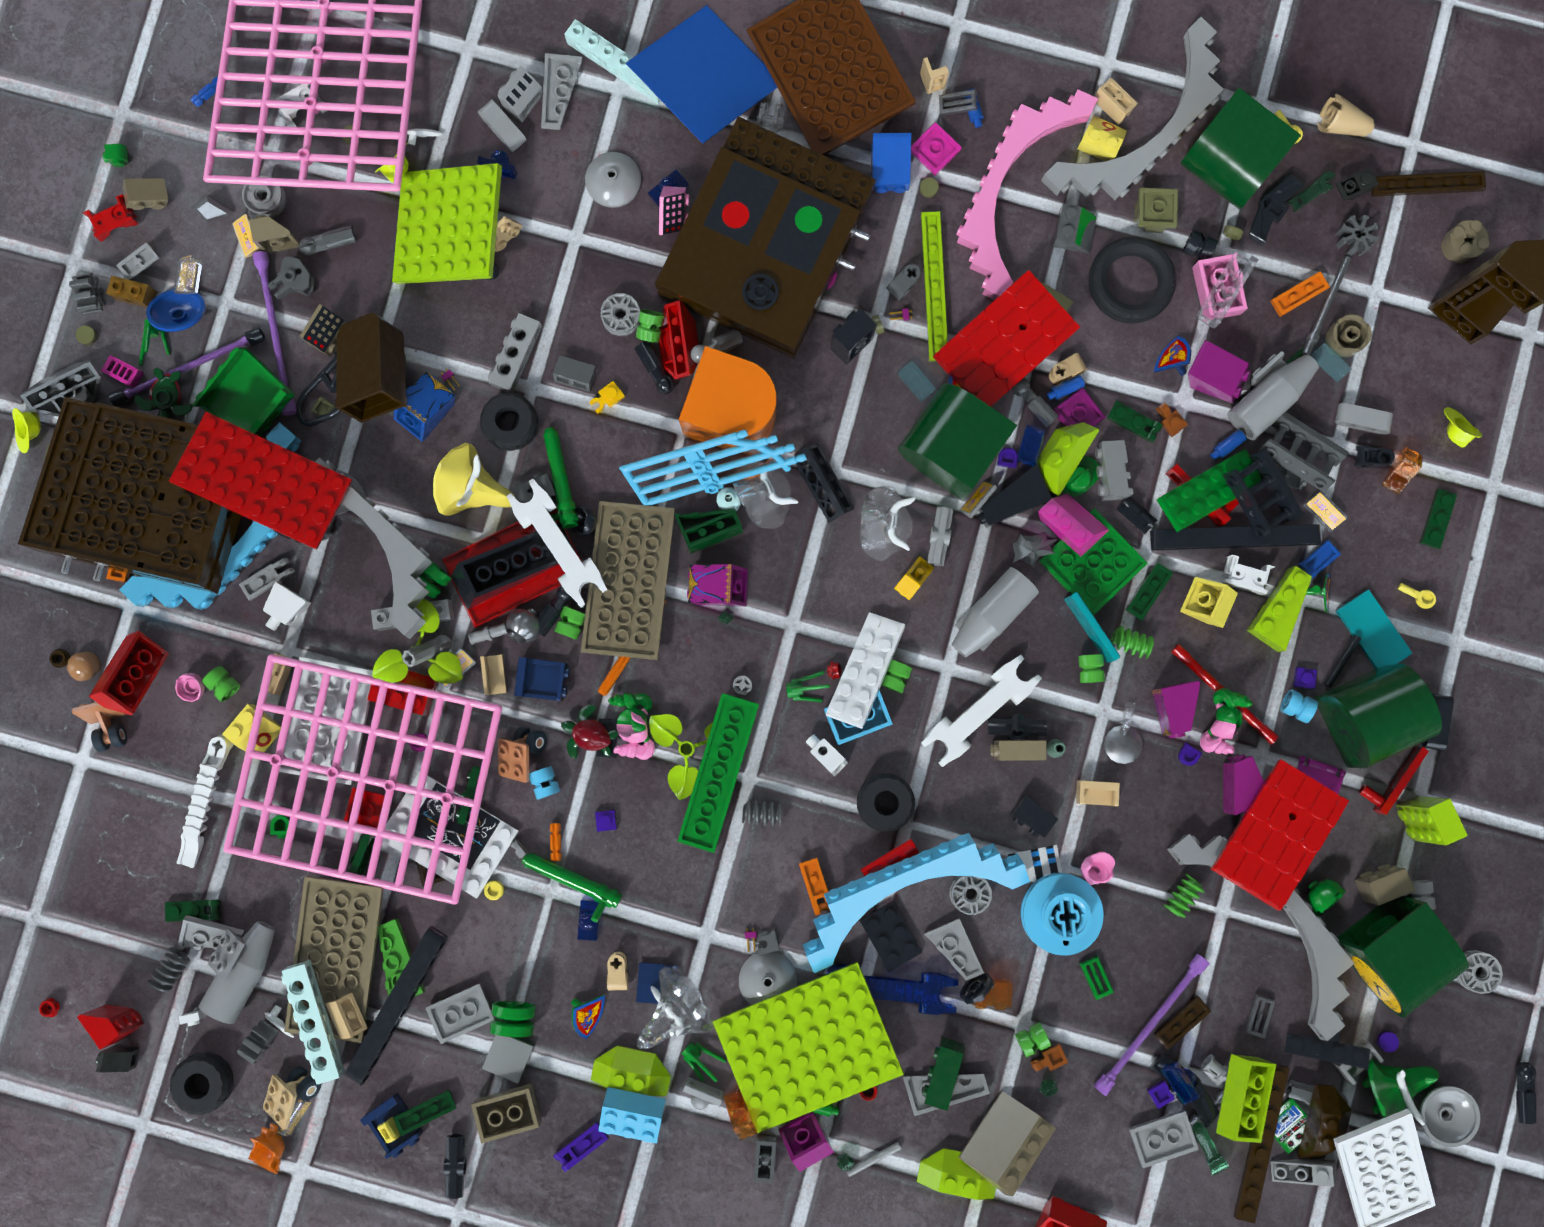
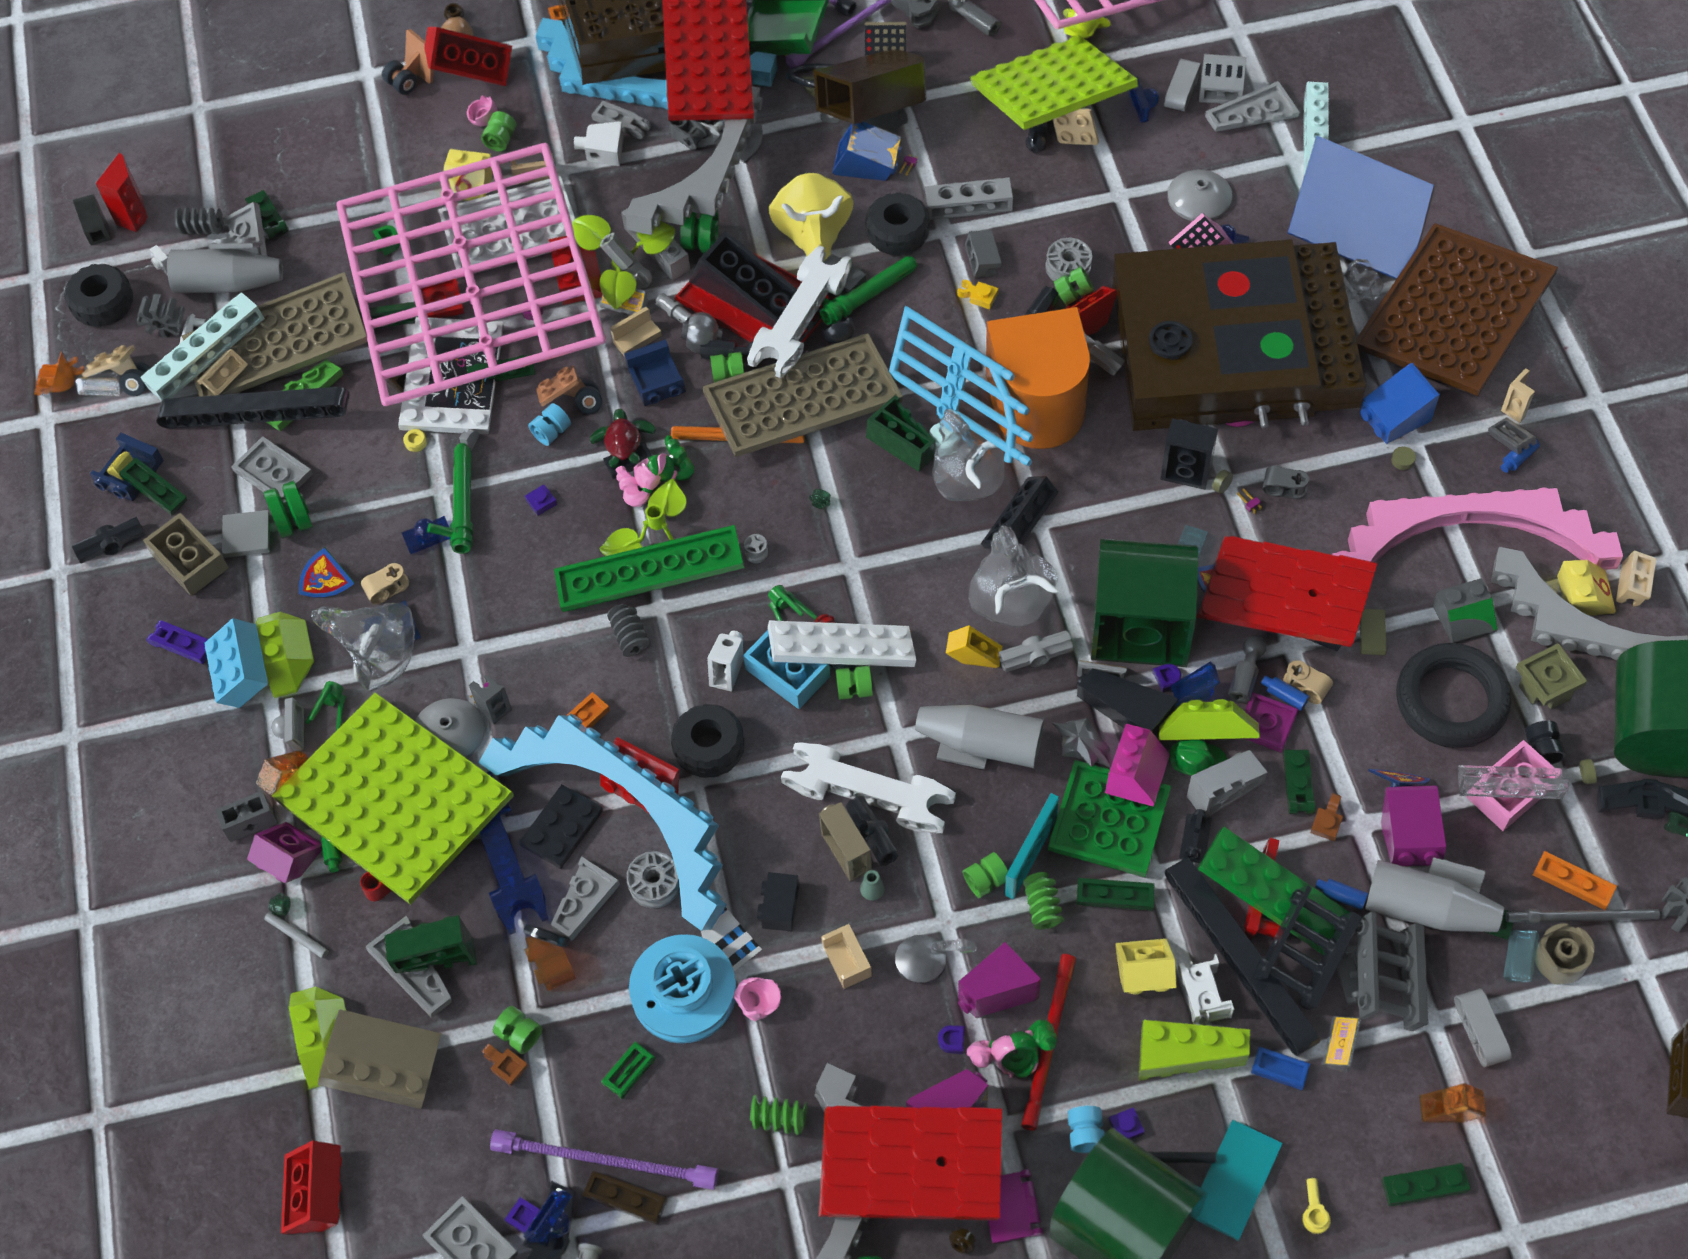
camera: 65 degrees right, 25 degrees down
red plate [39,998,60,1017] -> none
white piece [176,735,234,868] -> none
white bar [407,129,443,146] -> none
orange axle [550,823,562,861] -> none
magenta slope [687,564,748,607] -> none
dark pink plate [911,122,962,176] -> none
lime plate [921,211,948,362] -> none
clear green plate [1039,1079,1058,1097] -> none
green shield [1306,573,1331,612] -> none
black piece [1354,446,1395,469] -> none
neon yellow piece [1444,407,1482,447] -> none

